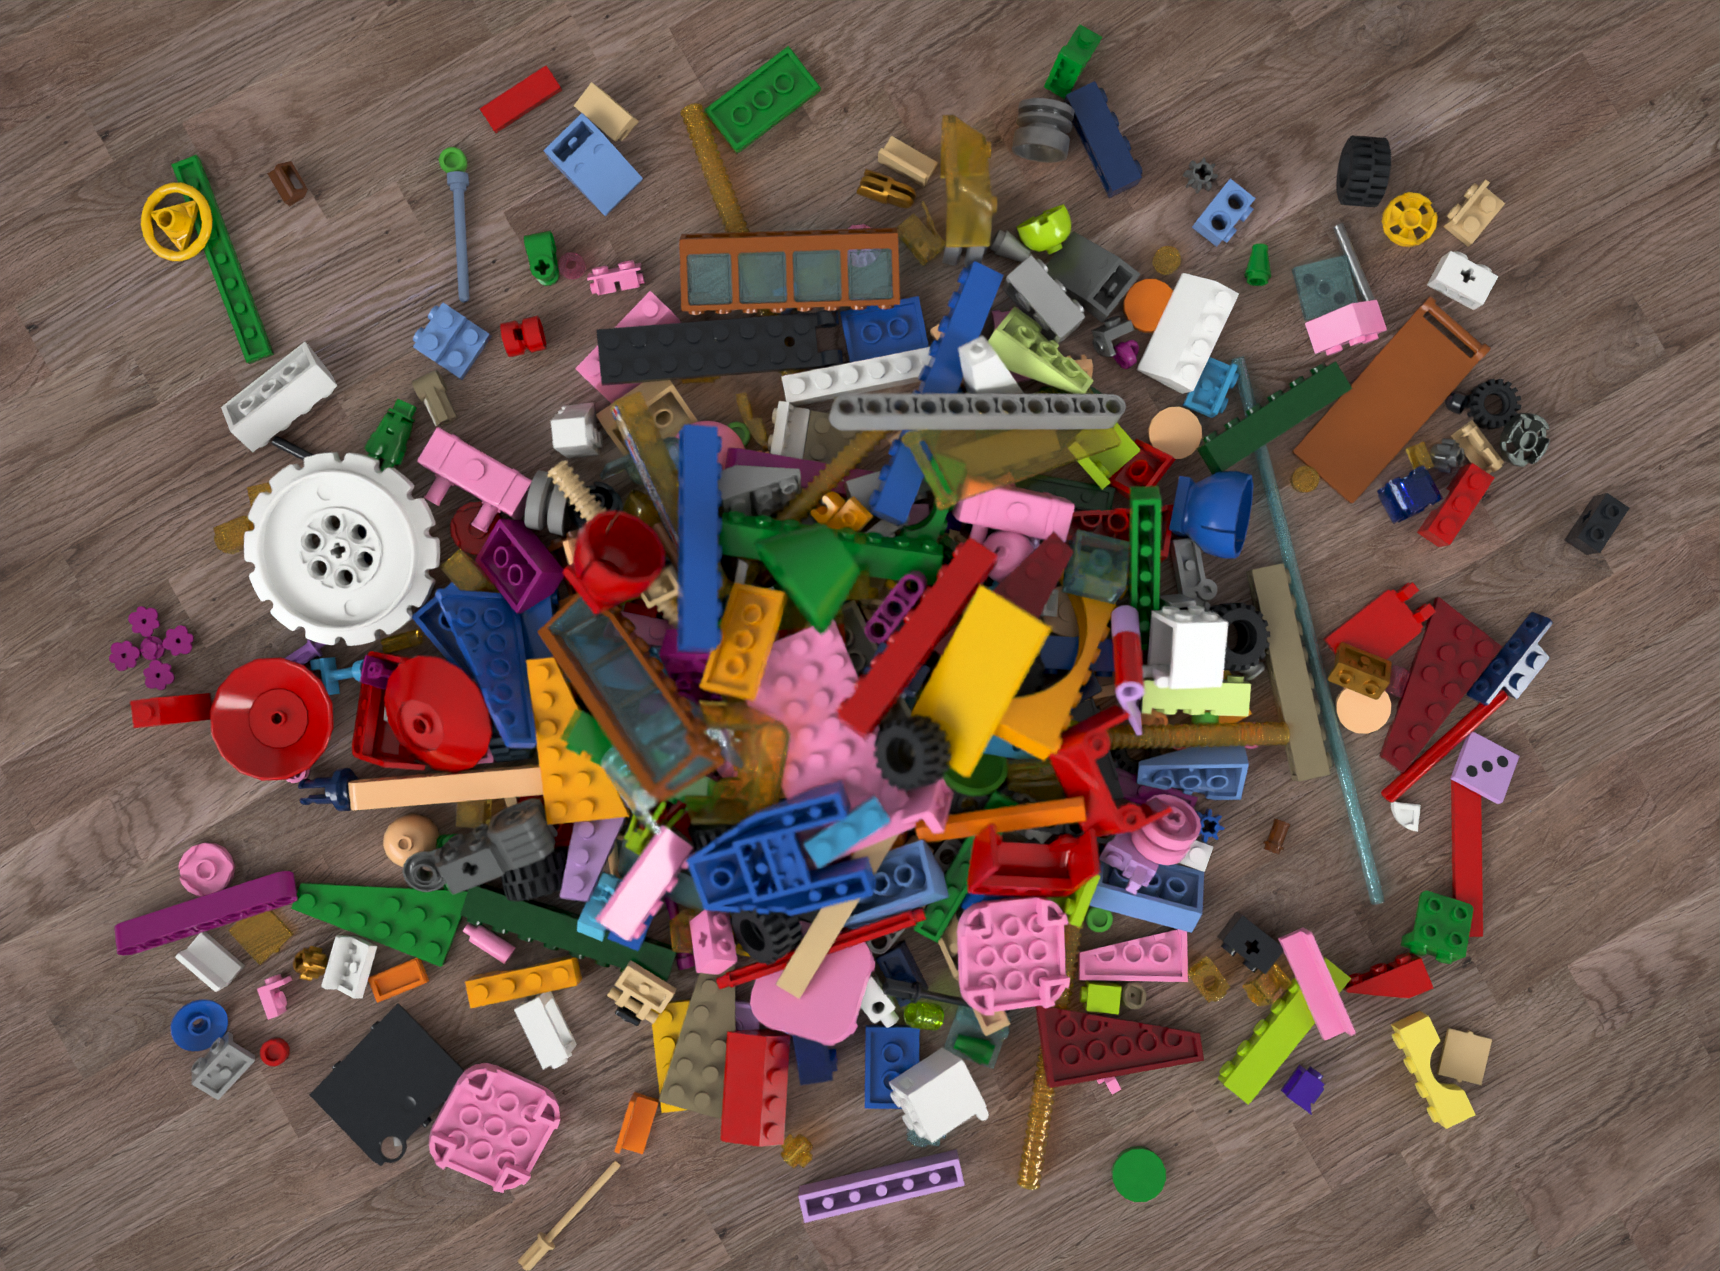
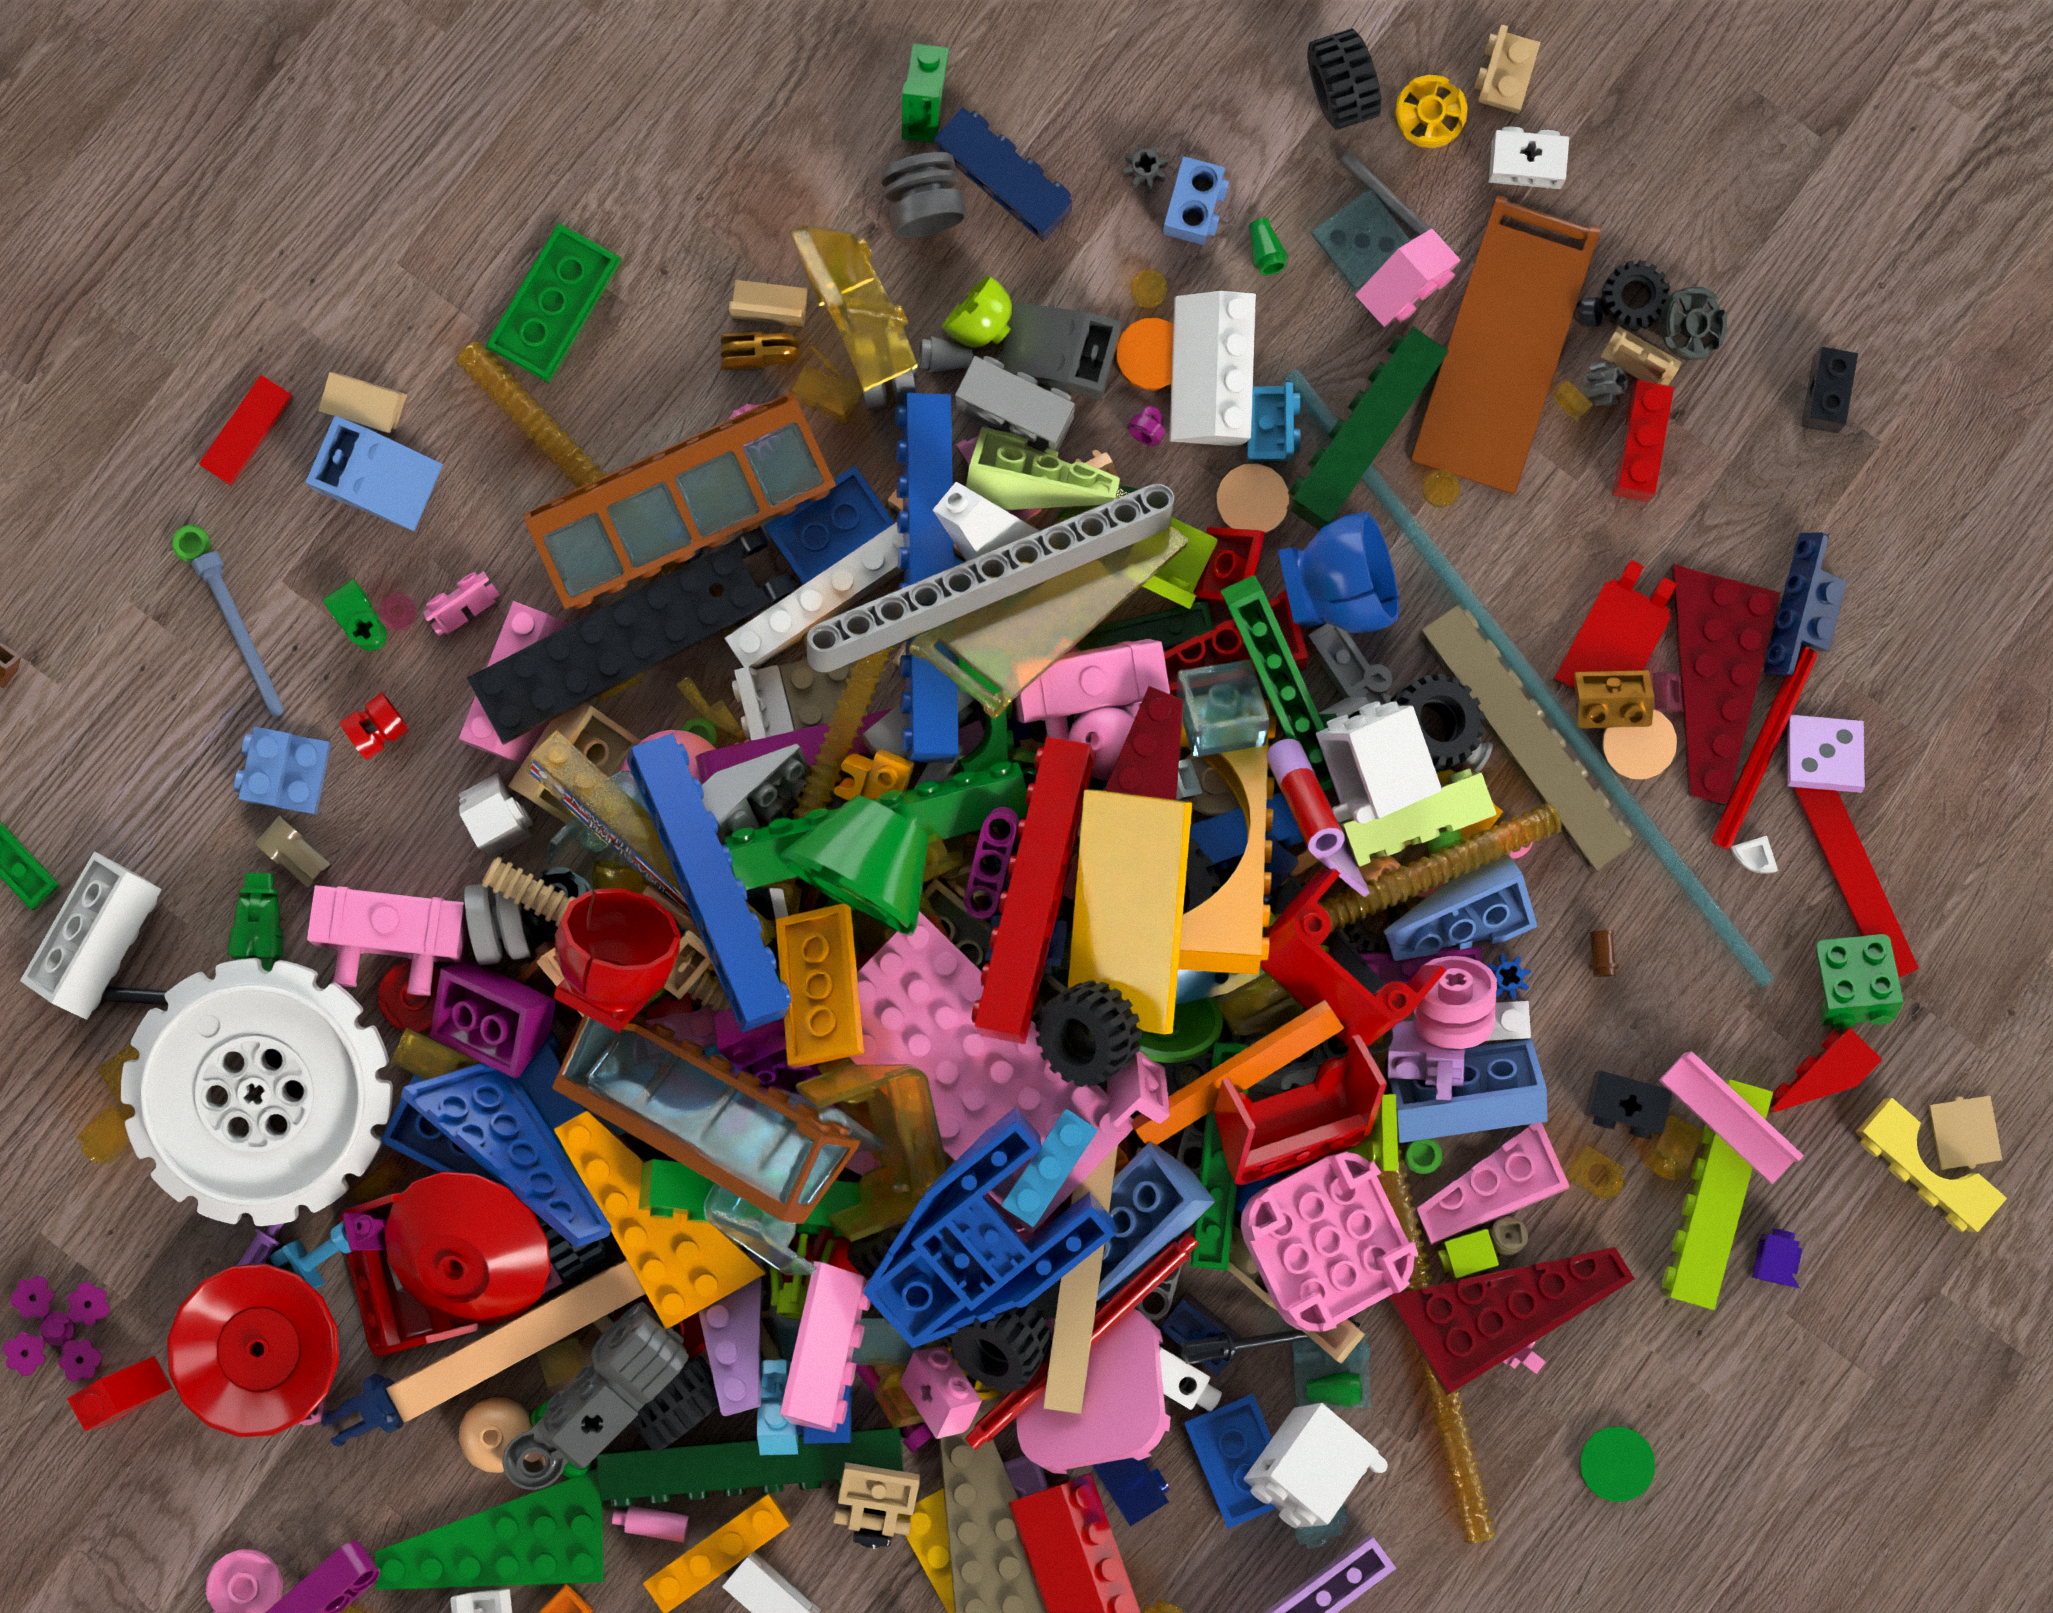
camera: 20 degrees left, 5 degrees down
clear neon green brick [904,1001,944,1031] -> none
dark grey bracket [1091,316,1134,357] -> none
clear blue brick [1377,465,1443,524] -> none

